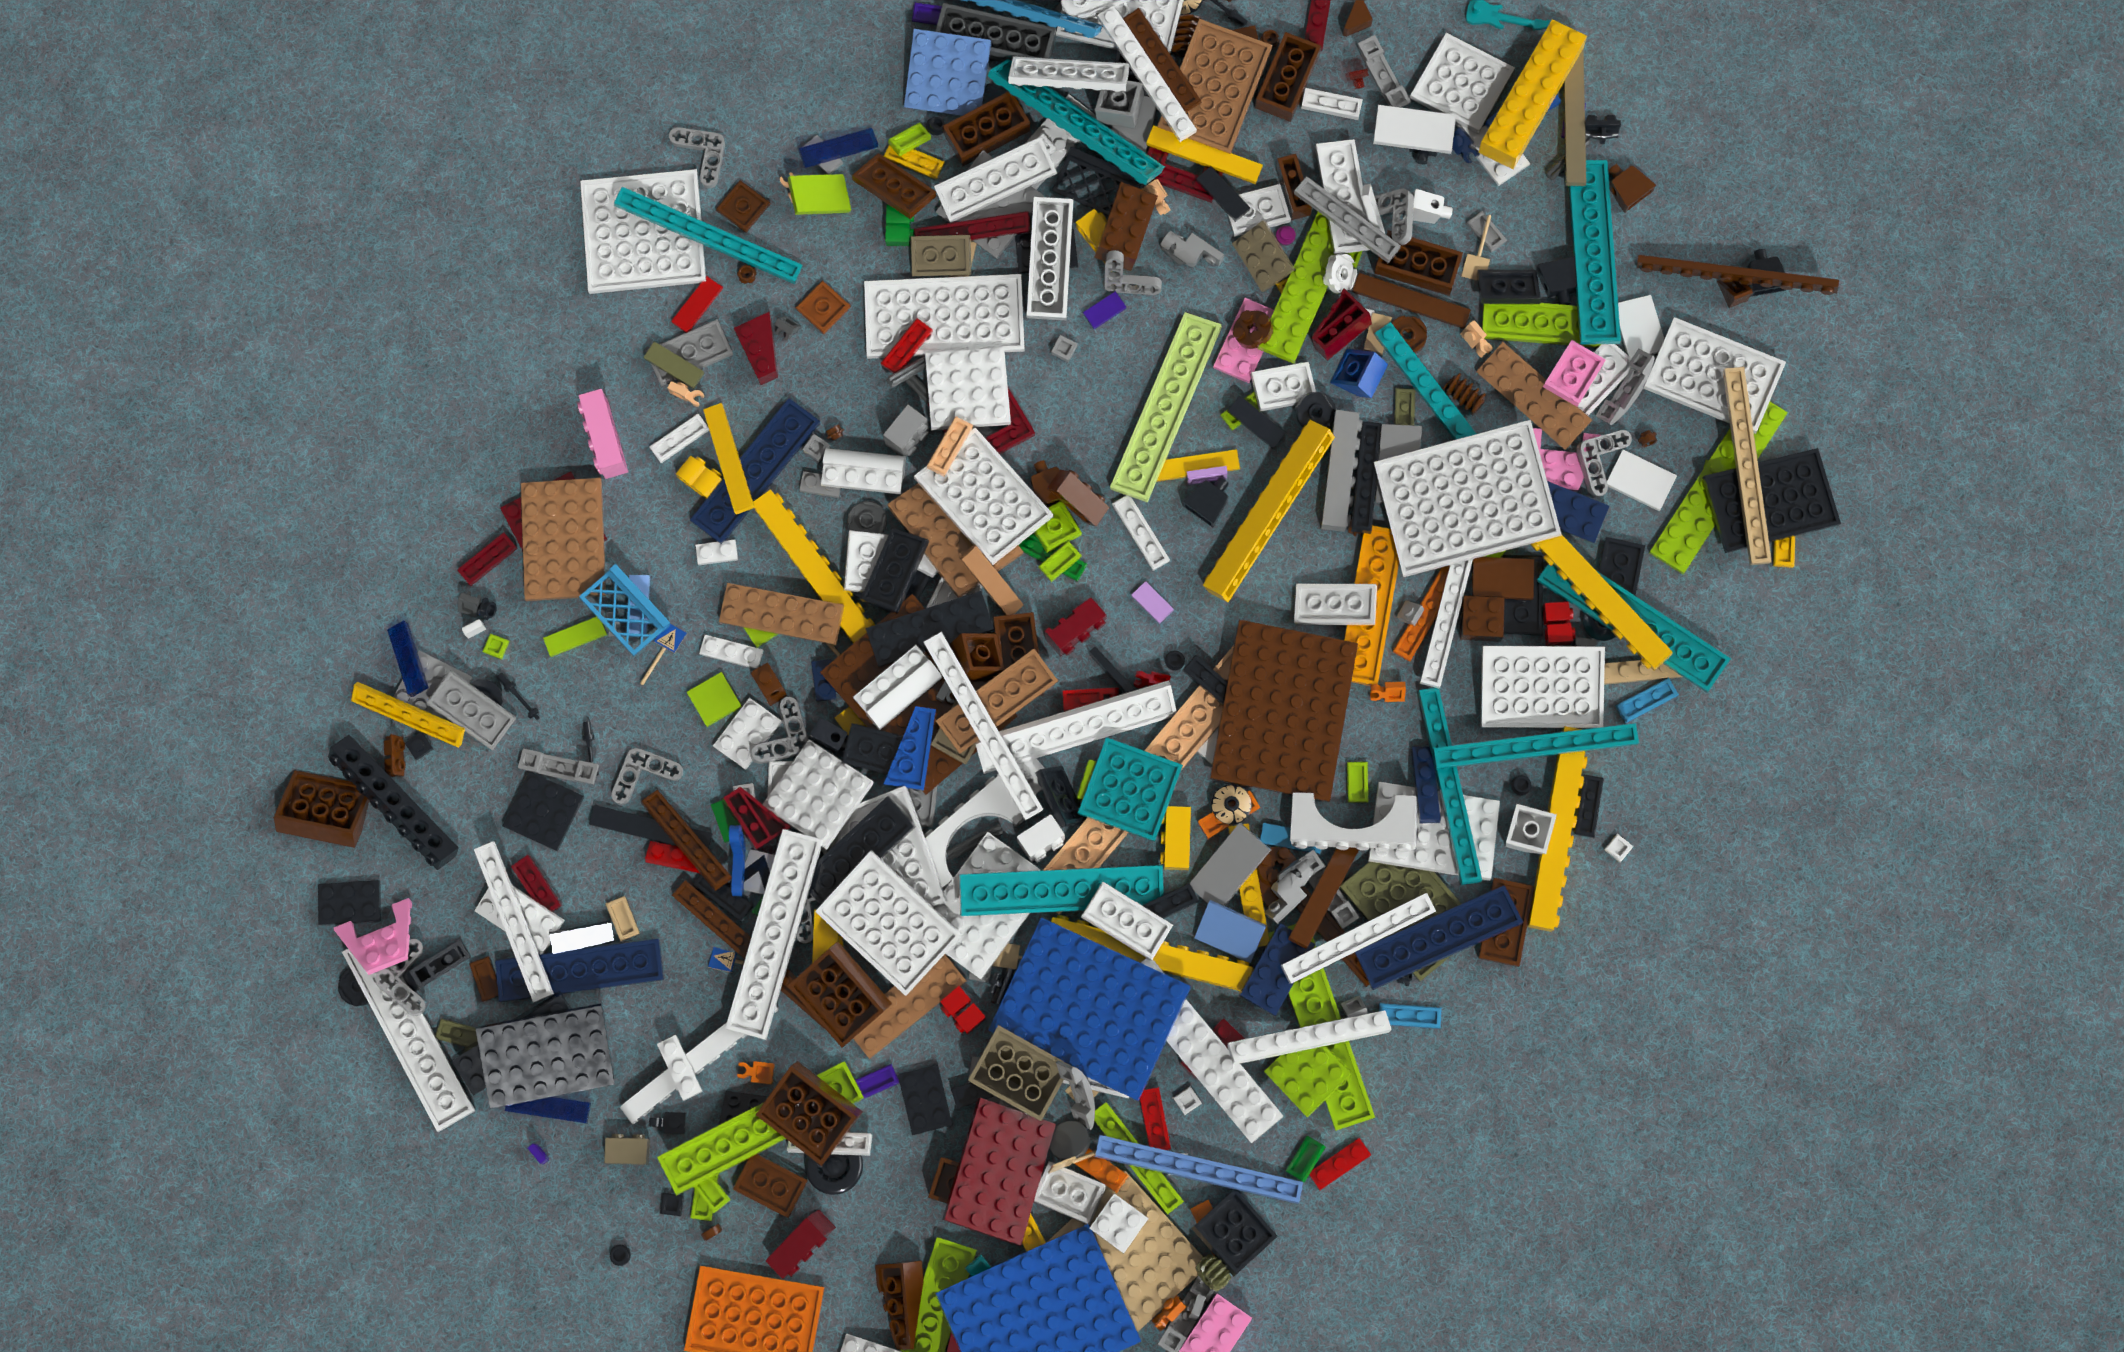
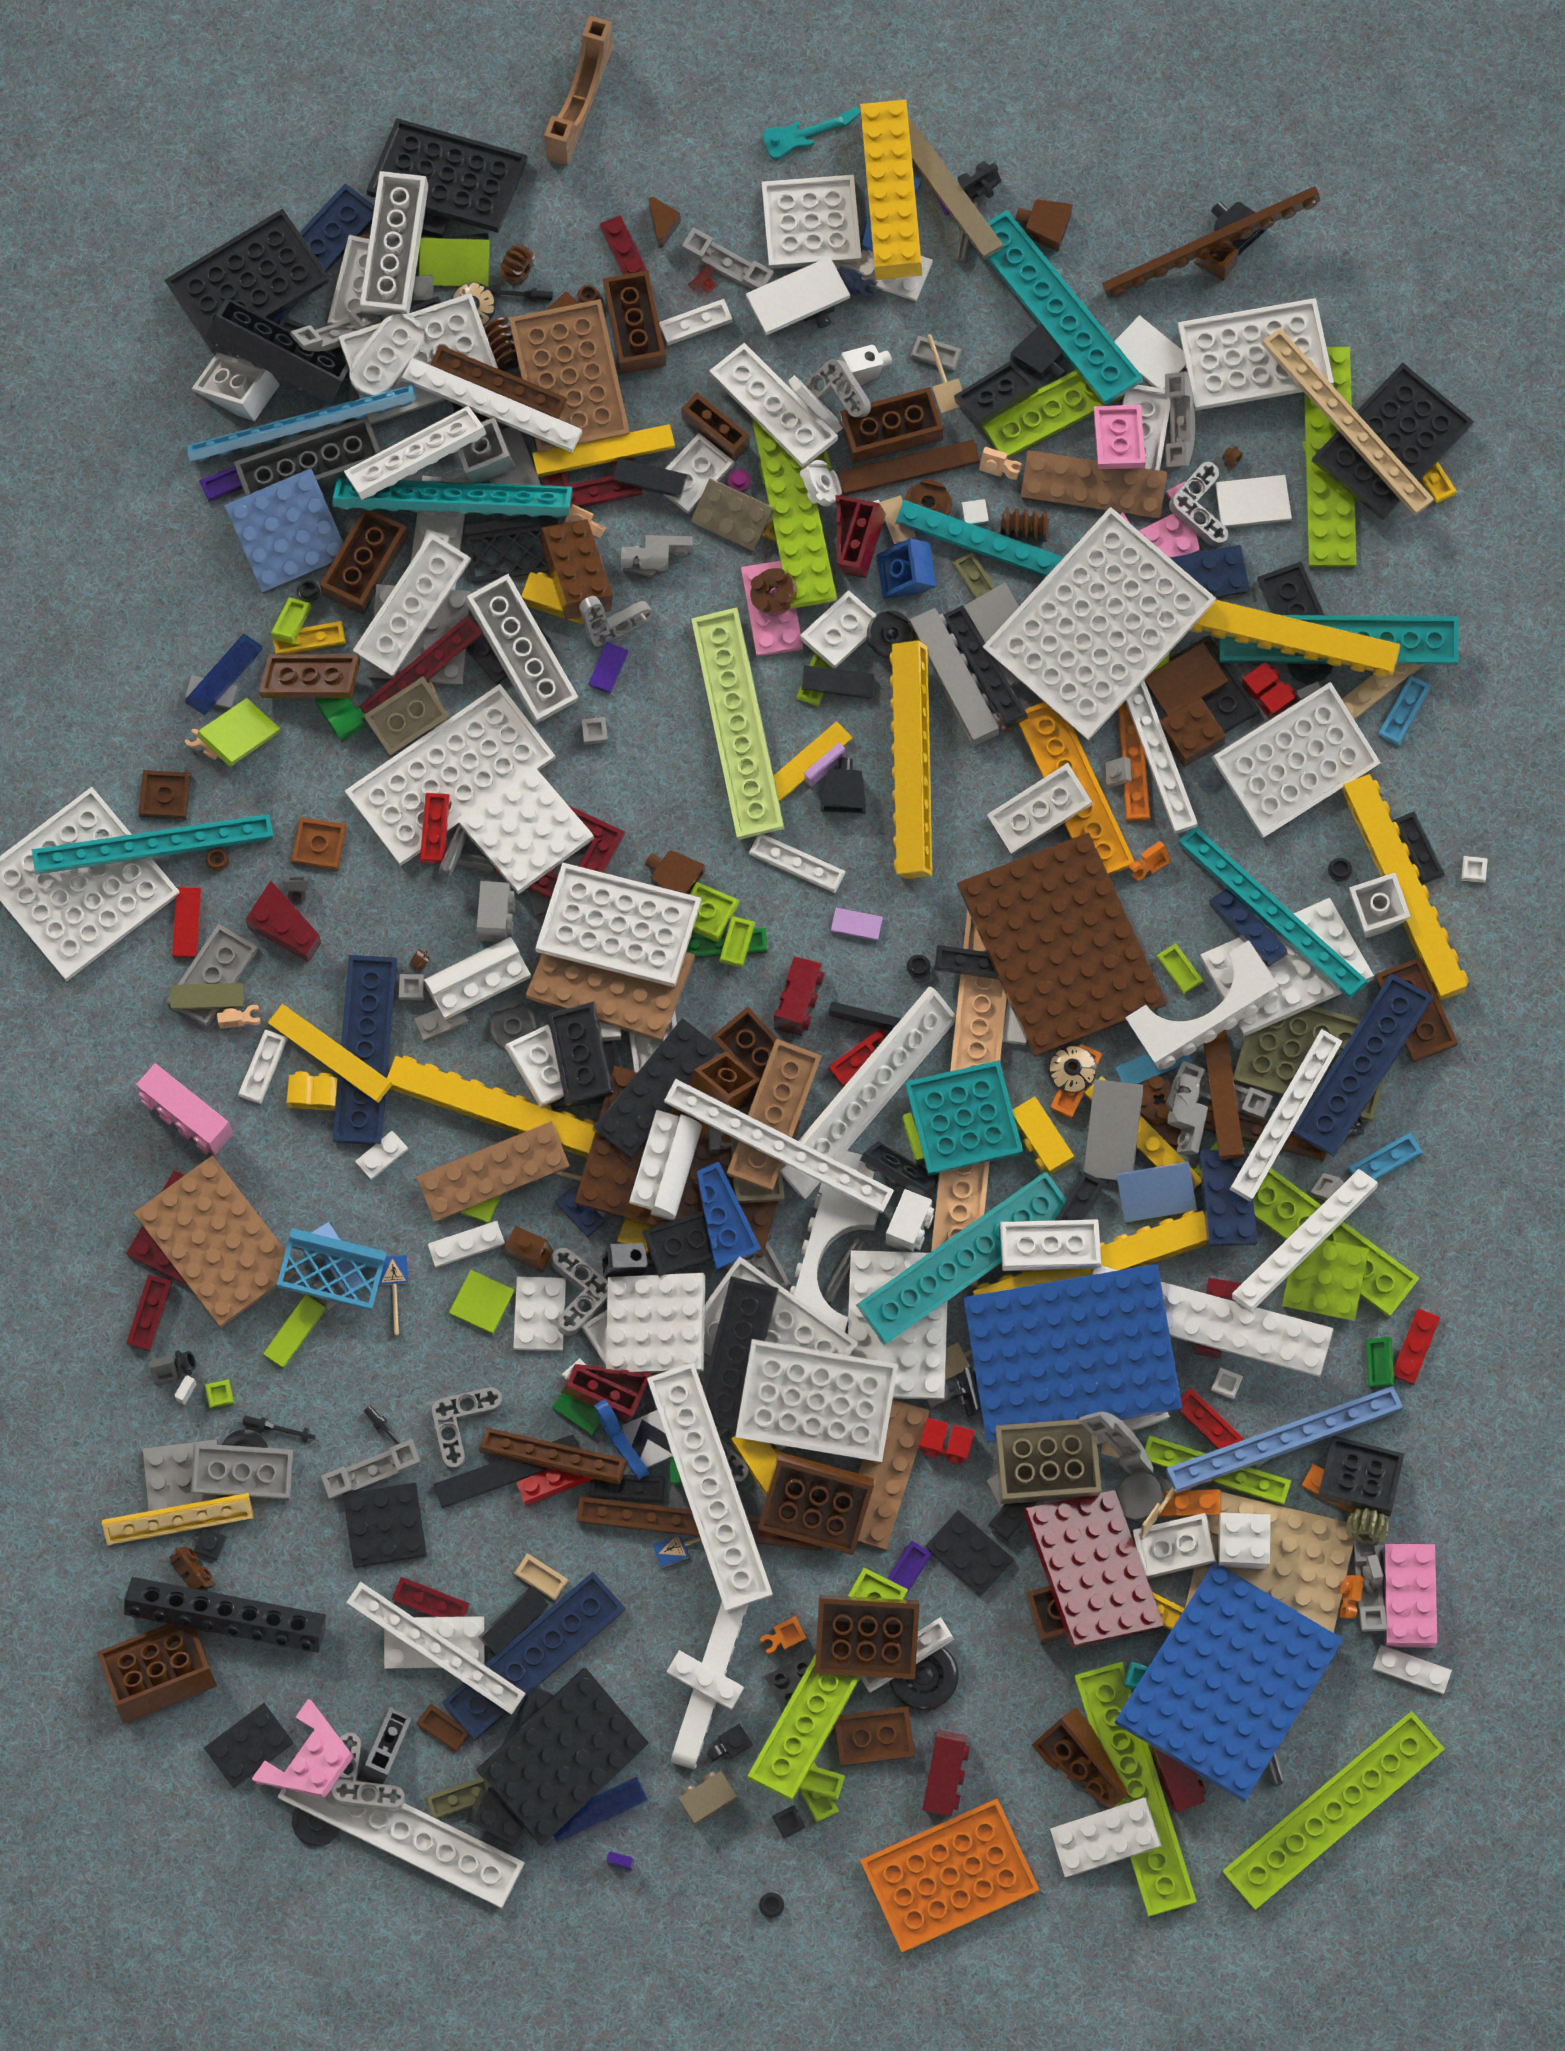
camera: 35 degrees left, 5 degrees down
clear blue plate [387,620,429,697] -> none
light grey beam [669,128,725,188] -> none
reddish brown tile [701,1223,722,1241] -> none
light nougat tile [927,416,973,477] -> none
medium nougat tile [959,545,1024,615] -> none
brick [1047,469,1110,526] -> none
red plate [1134,671,1171,688] -> none
light grey plate [1294,176,1401,263] -> none
teal plate [1433,723,1639,769] -> none
none -> white tile [962,499,989,525]

